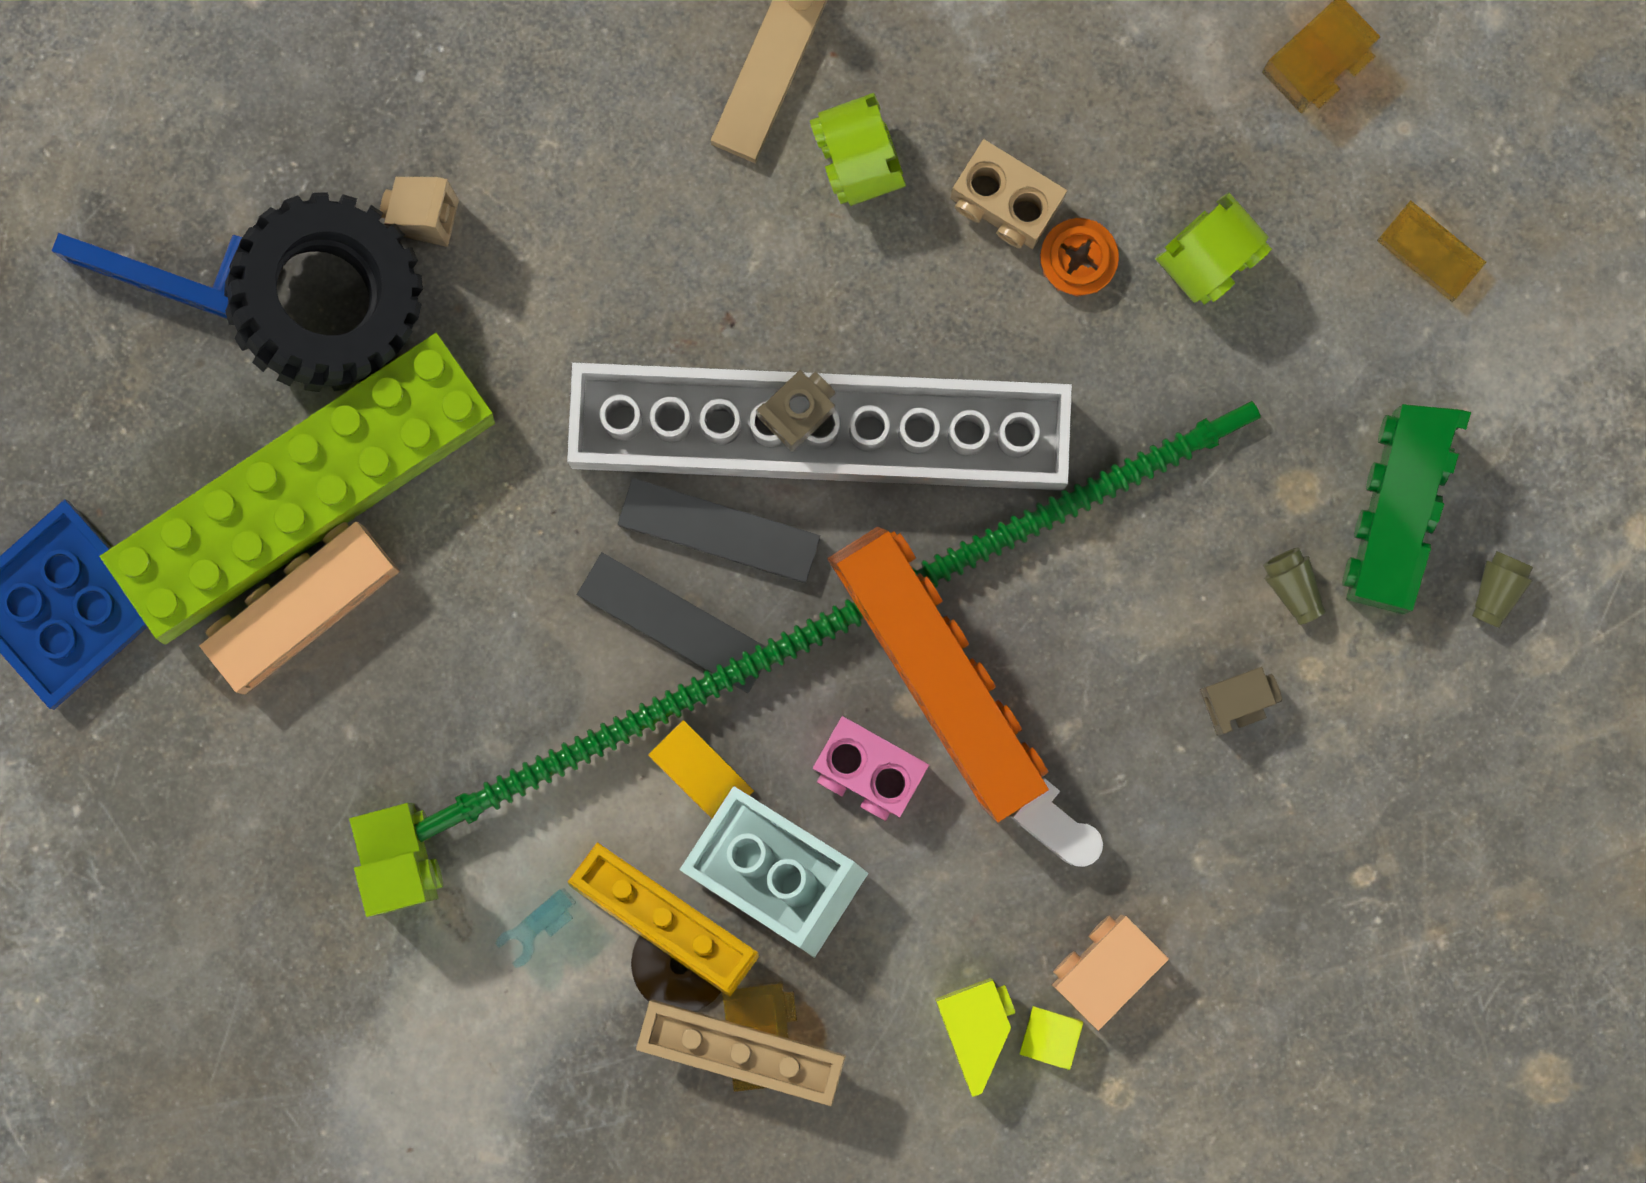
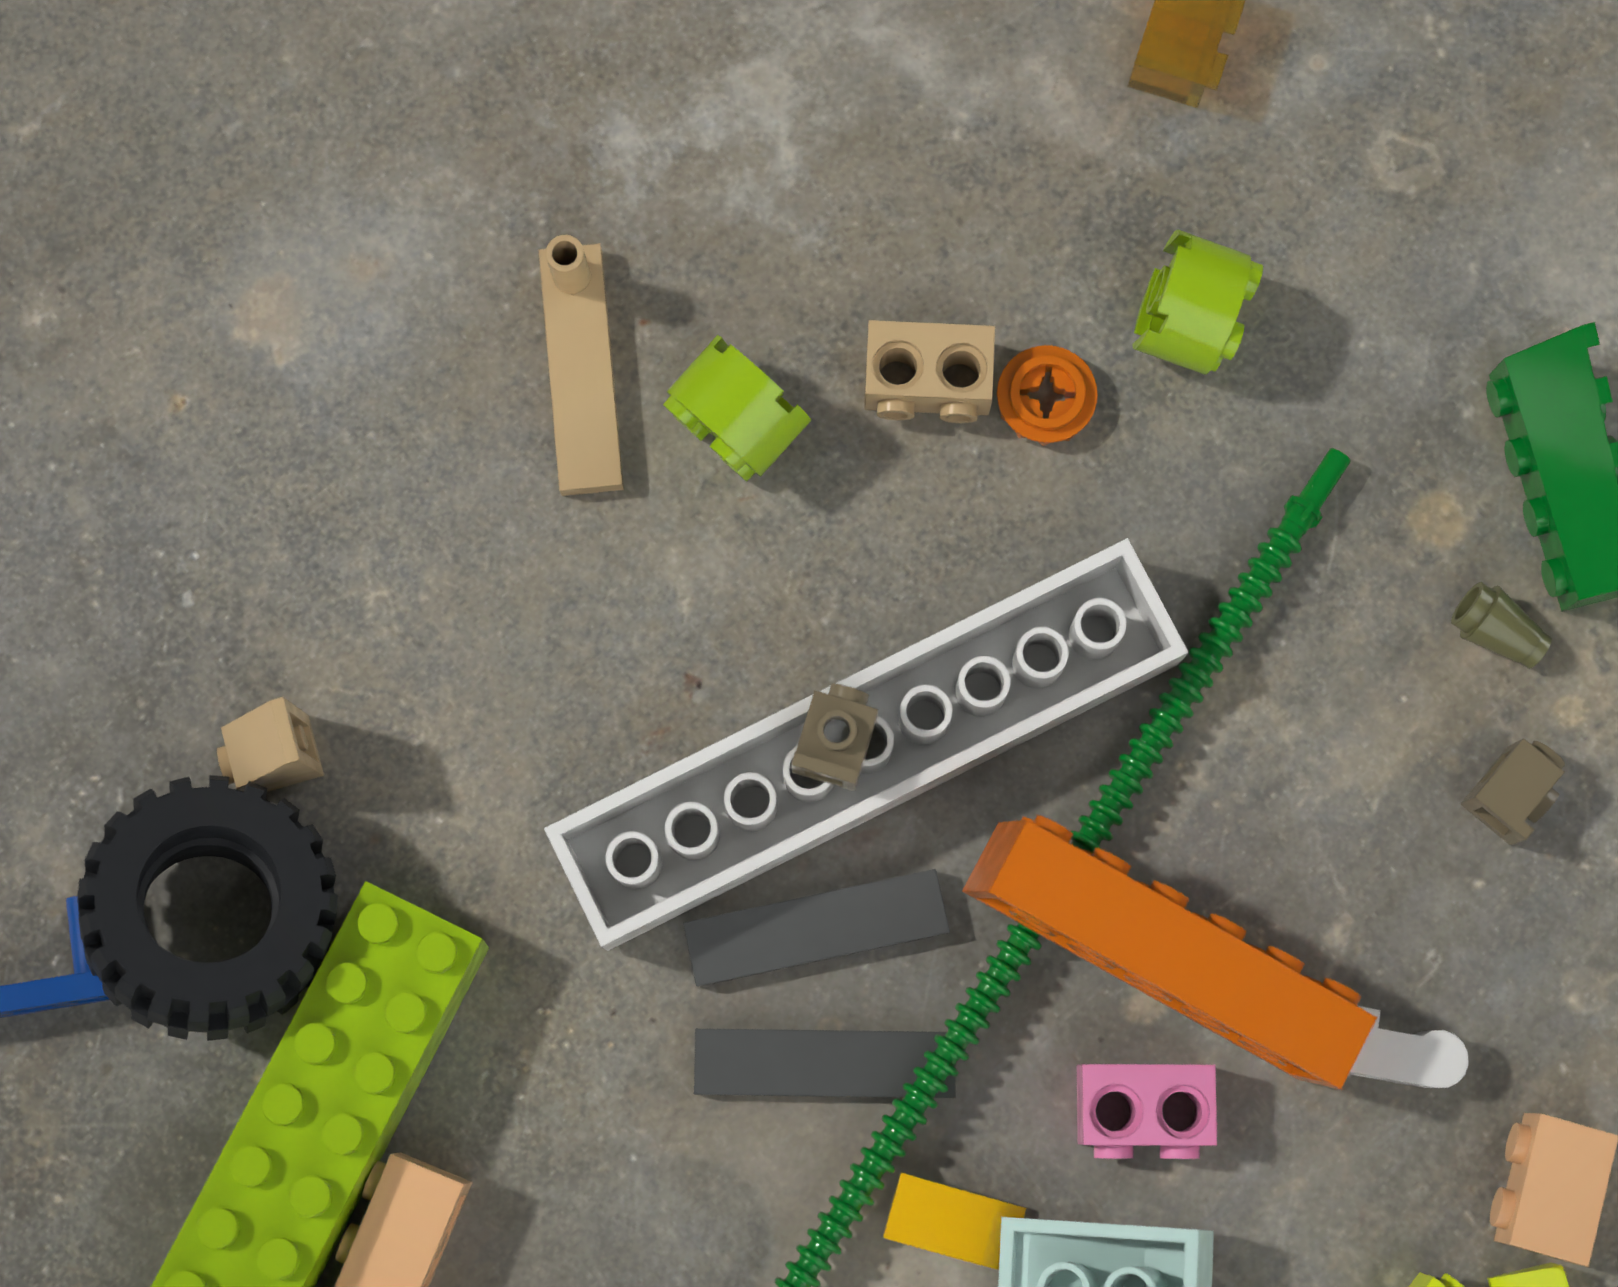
camera: 25 degrees left, 5 degrees down
clear yellow tile [1377,200,1487,302] -> none

